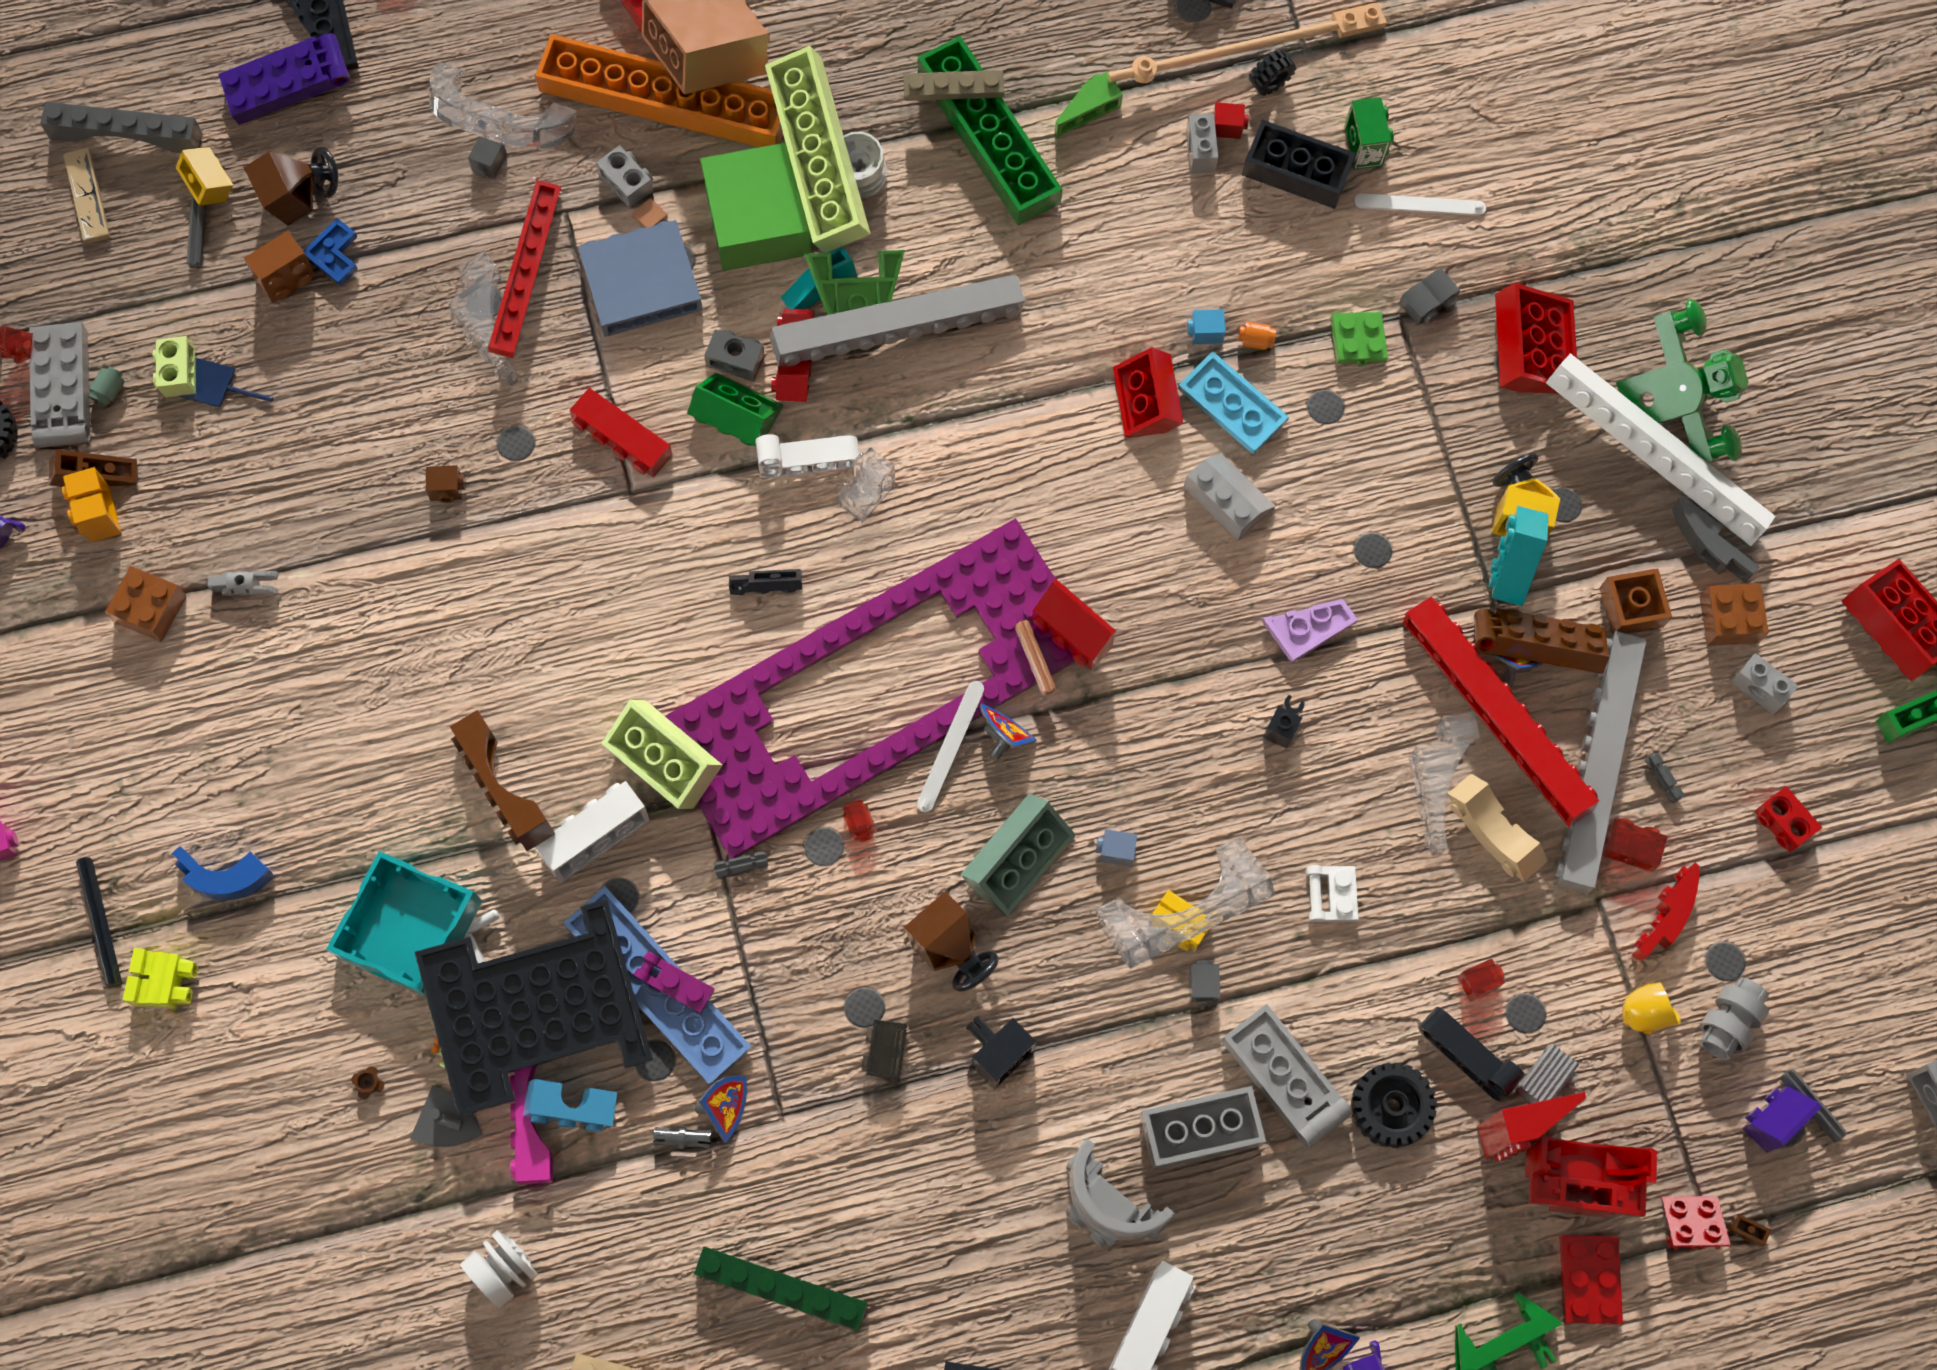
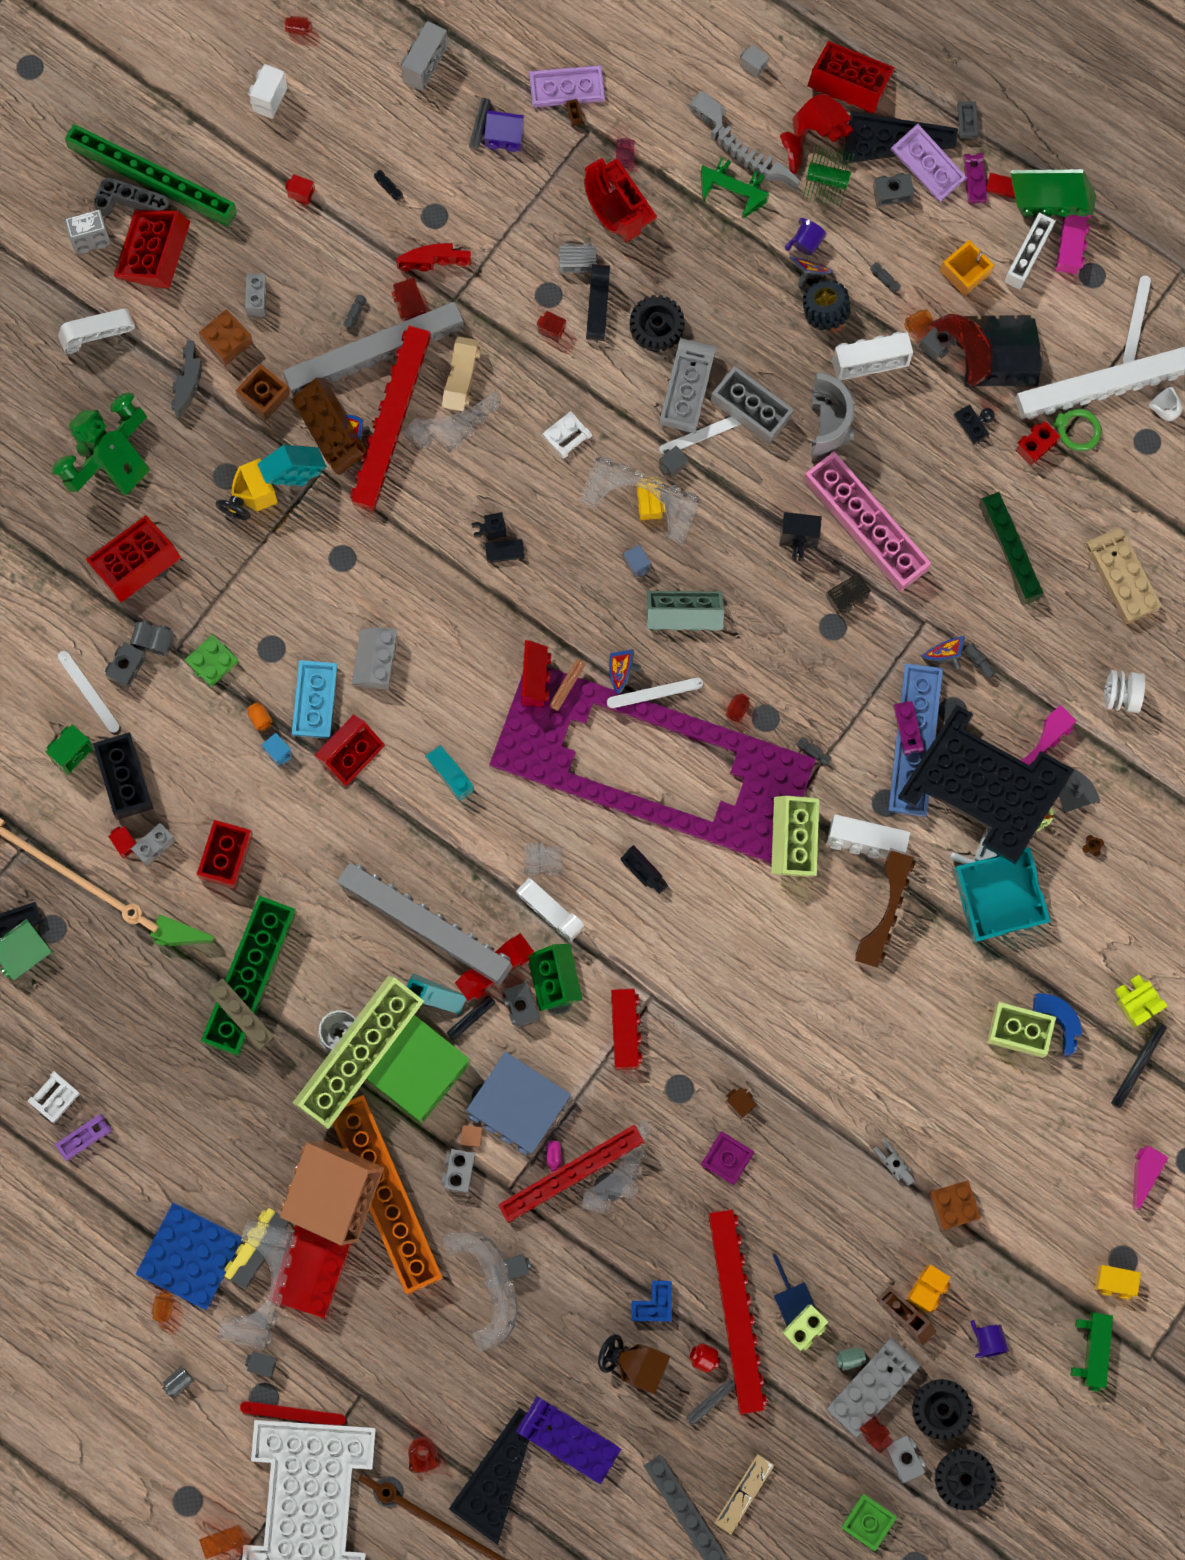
camera: 130 degrees left, 5 degrees up
yellow brick [175,147,233,206] -> none
dark orange brick [244,230,316,304] -> none
dark azure arch [523,1079,617,1133] -> none
bright green wing [804,250,905,315] -> none
reddish brown piece [904,891,999,992] -> none
black tyre [1249,50,1297,96] -> none
lavender wing [1262,599,1358,663] -> none
red slope [1477,1092,1587,1162] -> none
white brick [1546,353,1775,546] -> none
red plate [1559,1235,1623,1325] -> none
yellow piece [1622,982,1681,1035] -> none
hinge [1661,1196,1730,1250] -> none
light grey piece [1700,978,1769,1060] -> none
red brick [1754,786,1823,853] -> none
none -> white beam [58,308,135,354]
none -> dark grey brick [105,642,147,690]
none -> red brick [196,820,253,889]
none -> red brick [285,174,315,205]
none -> black axle [374,170,403,201]
none -> teal slope [425,745,474,802]
none -> black axle [447,996,495,1040]
none -> black tile [485,539,525,563]
none -> lavender tile [529,65,605,107]
none -> dark pink piece [546,1141,562,1172]
none -> clear pink bracket [616,138,635,168]
none -> white piece [659,417,741,456]
none -> red head [689,1343,720,1373]
none -> magenta tile [701,1131,754,1186]
none -> red brick [708,1210,767,1414]
none -> black wheel [803,280,851,330]
none -> bright pink brick [803,452,931,592]
none -> yellowish green brick [987,1002,1056,1058]

